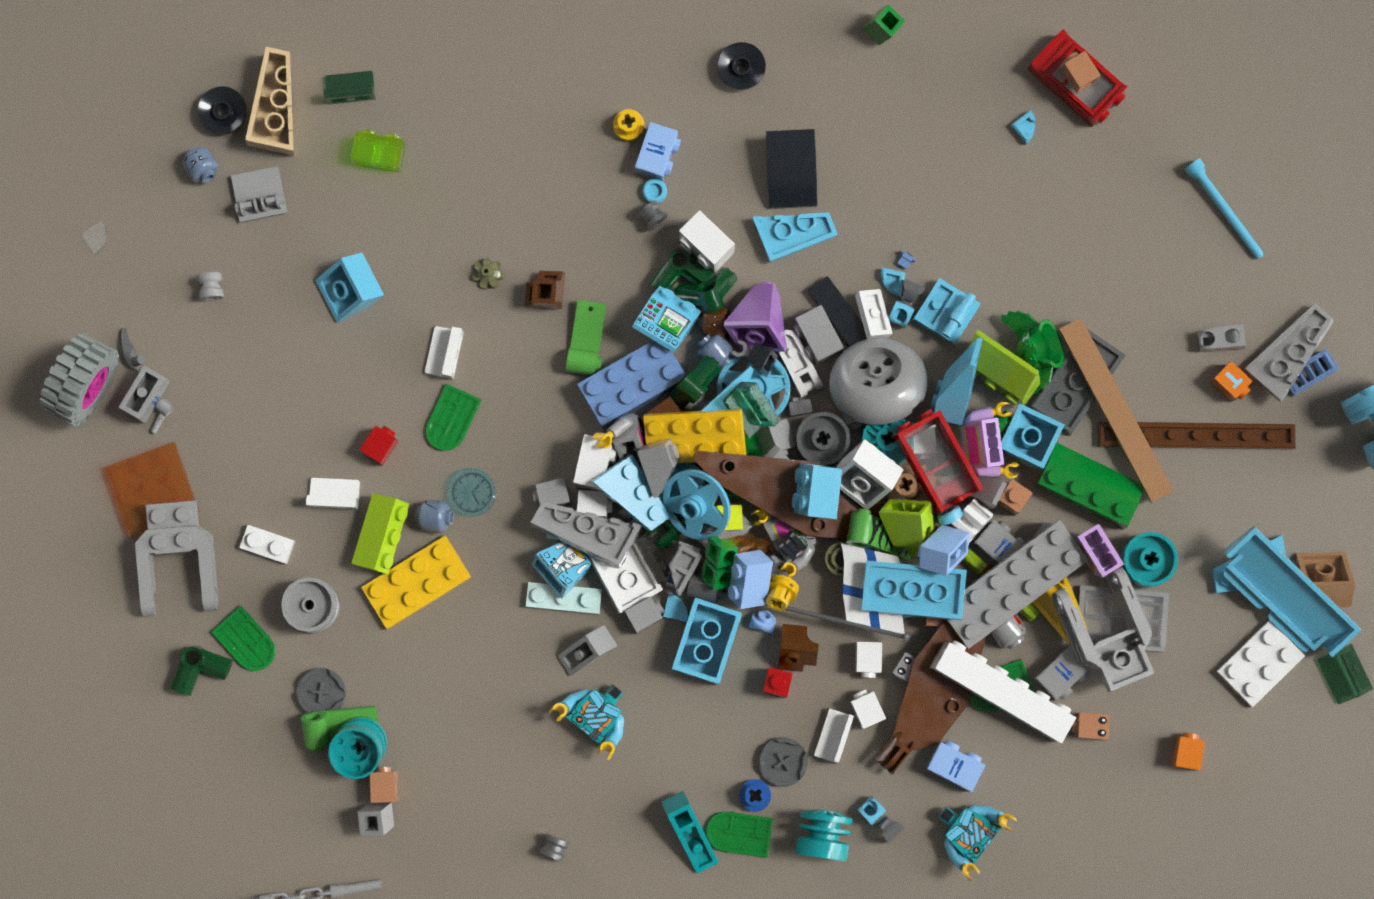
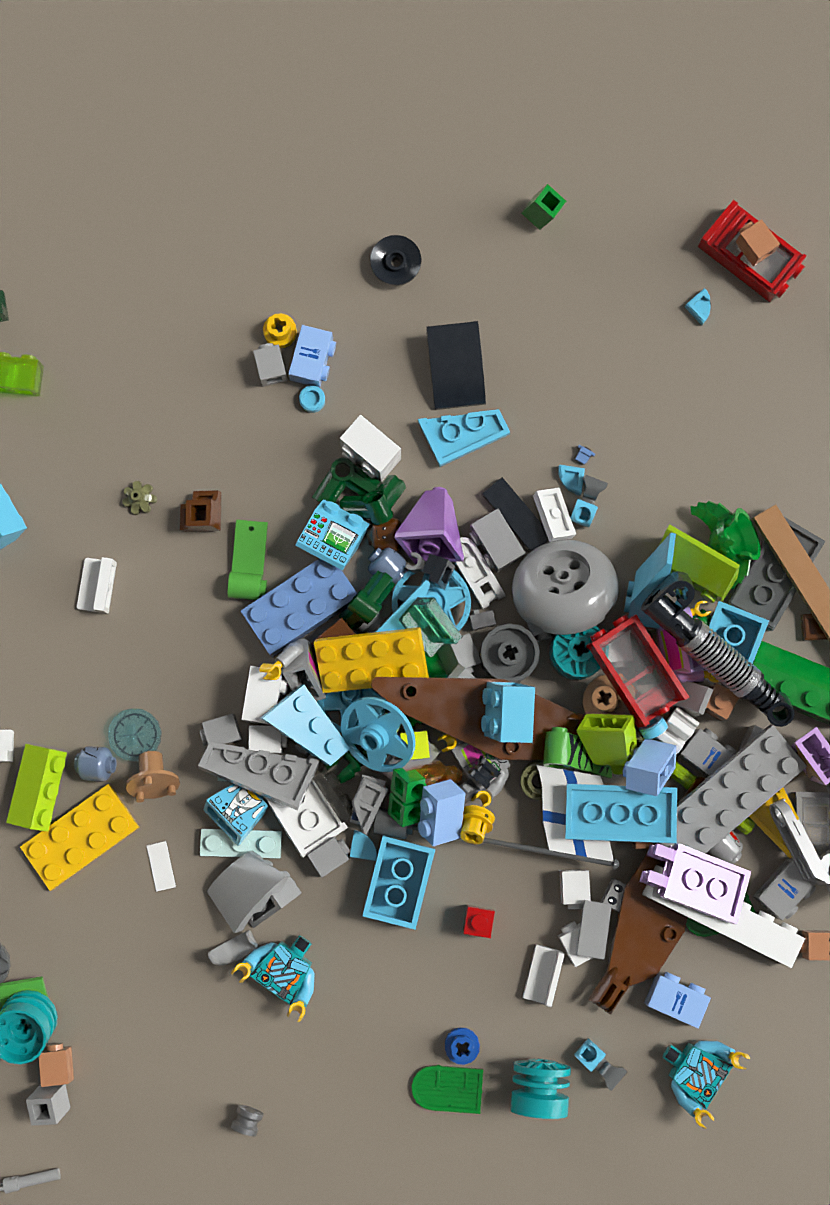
camera: 10 degrees left, 0 degrees up
red brick [360,425,399,466] -> none
green window [426,384,482,451] -> none
flat silver wheel [637,200,668,231] -> none
light grey slope [637,438,679,498] -> none
teal slope [661,791,719,874] -> none
light blue plate [749,610,776,634] -> none
dark grey tile [759,737,808,787] -> none
reddish brown brick [778,624,819,672] -> none
white brick [836,439,904,510] -> none
medium azure plate [913,278,981,346] -> none
none -> medium nougat piece [125,751,180,803]
none -> white sticker [147,841,176,892]
none -> light grey slope [207,851,290,933]
none -> light grey helmet [208,930,258,966]
none -> light grey brick [253,343,288,387]
none -> light grey tile [576,900,612,959]
none -> tile [639,844,751,924]
none -> black piece [641,571,795,727]

